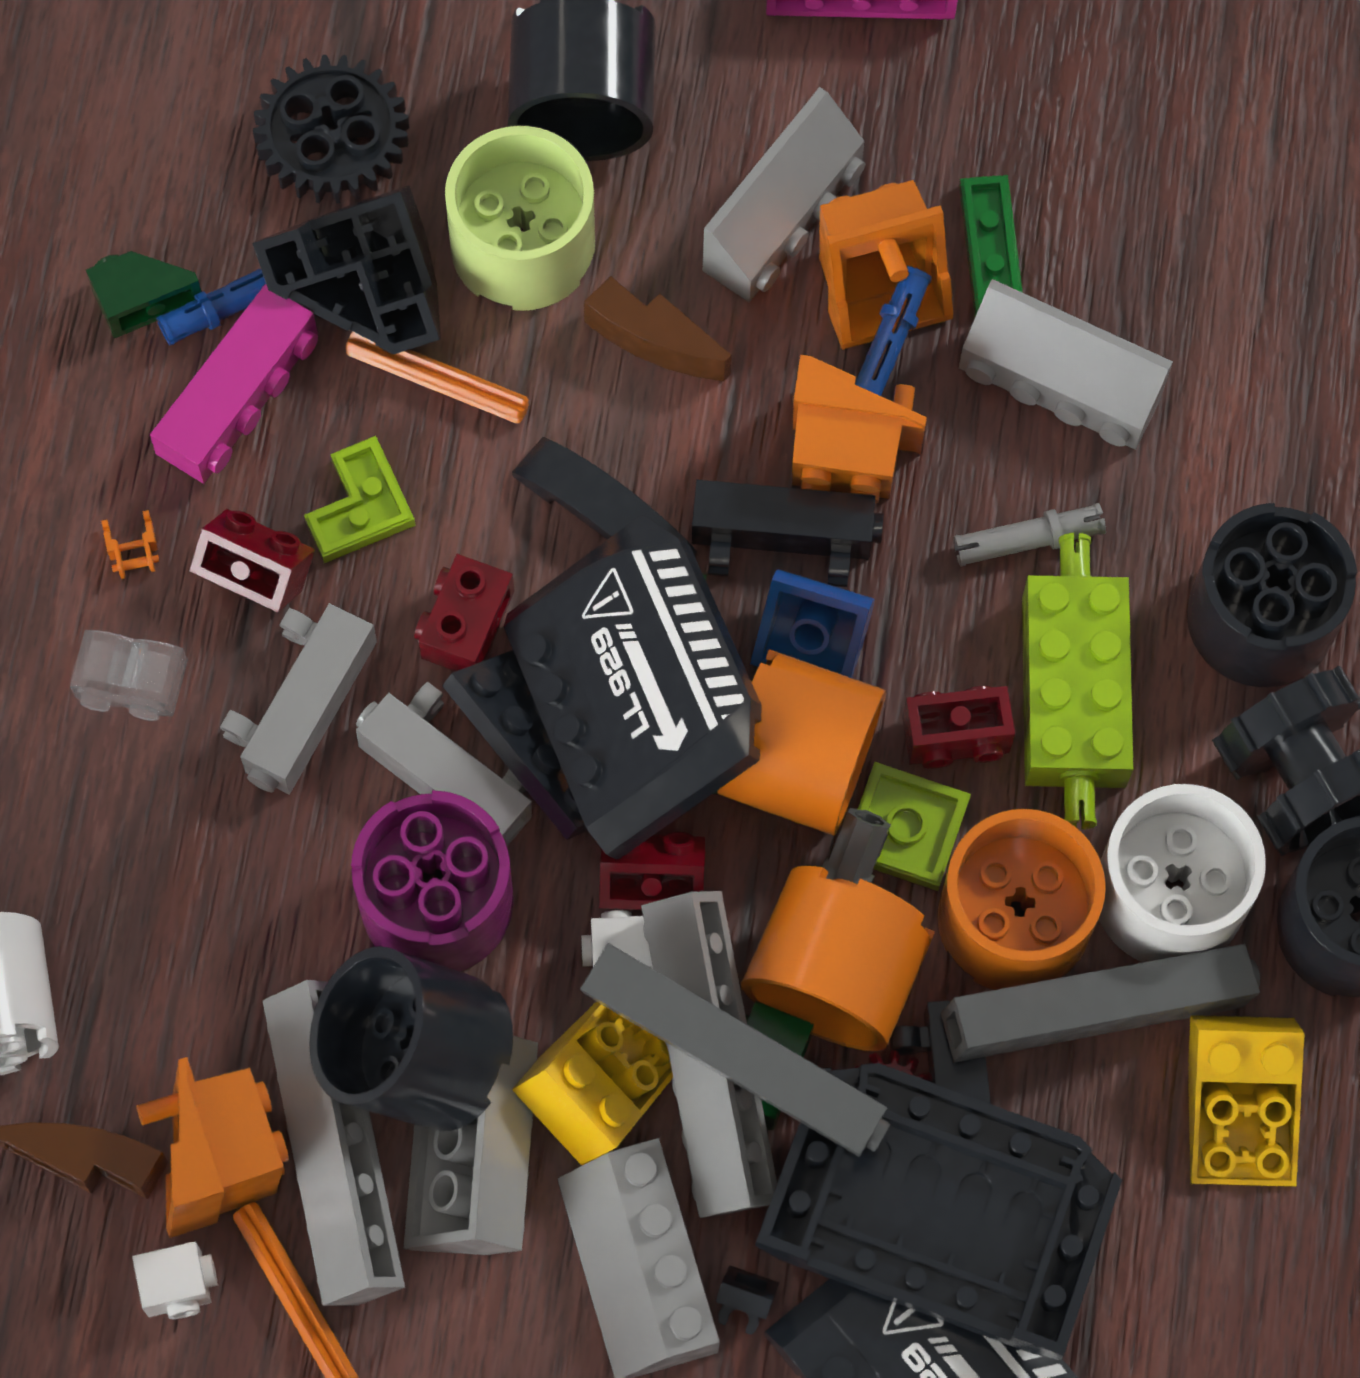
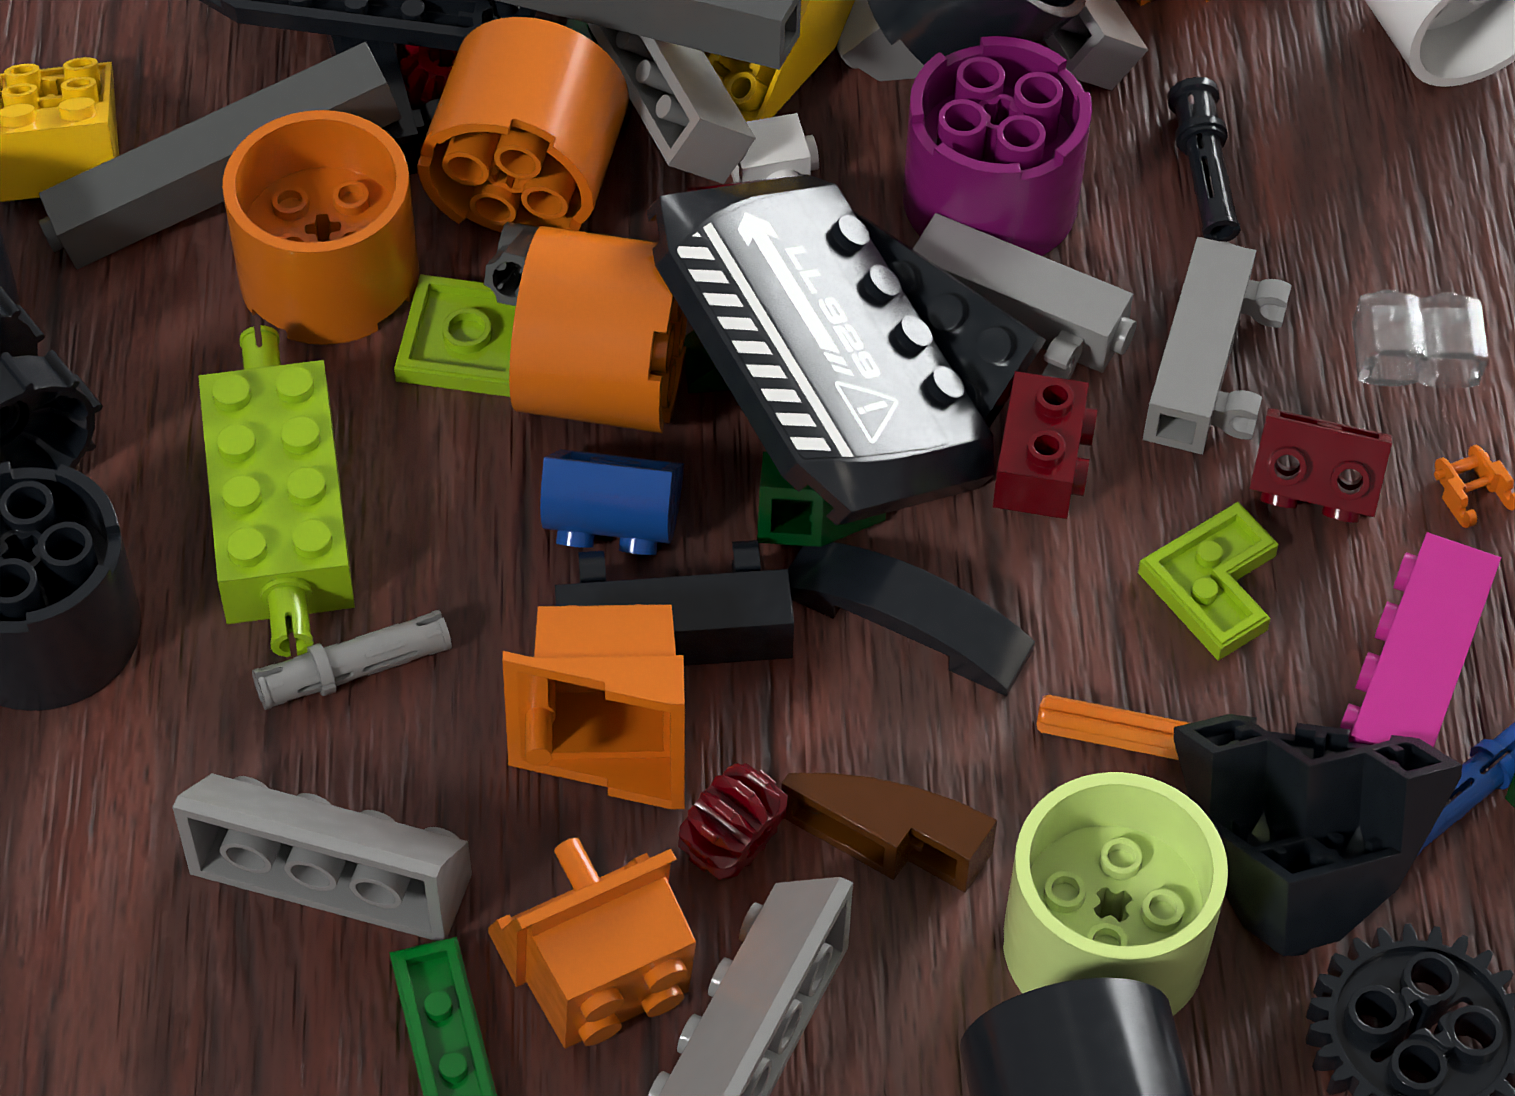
camera: 170 degrees right, 15 degrees down
blue pin [855,266,932,396] -> none
dark red brick [902,686,1015,769] -> none
white brick [1099,784,1266,963] -> none
none -> dark red gear [678,763,788,880]
none -> black pin [1167,77,1241,242]

